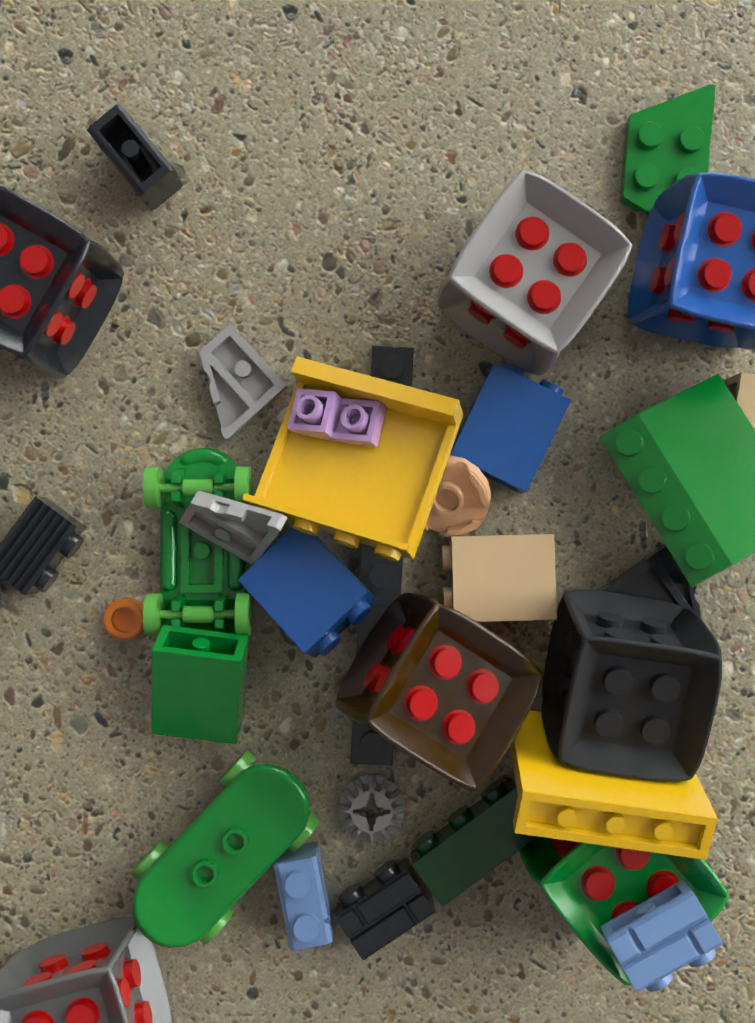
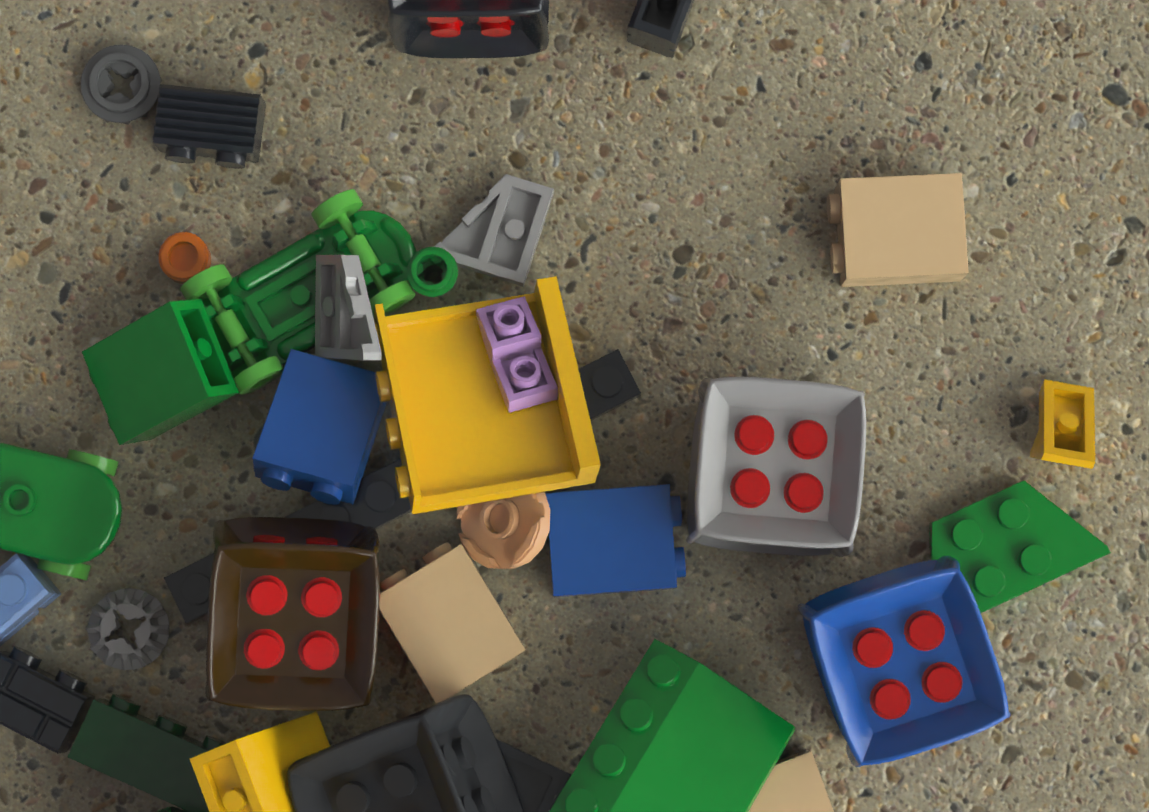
camera: 65 degrees right, 5 degrees down
none -> green cone [407,247,458,297]
none -> tan brick [827,173,969,287]
none -> yellow slope [1030,379,1095,469]

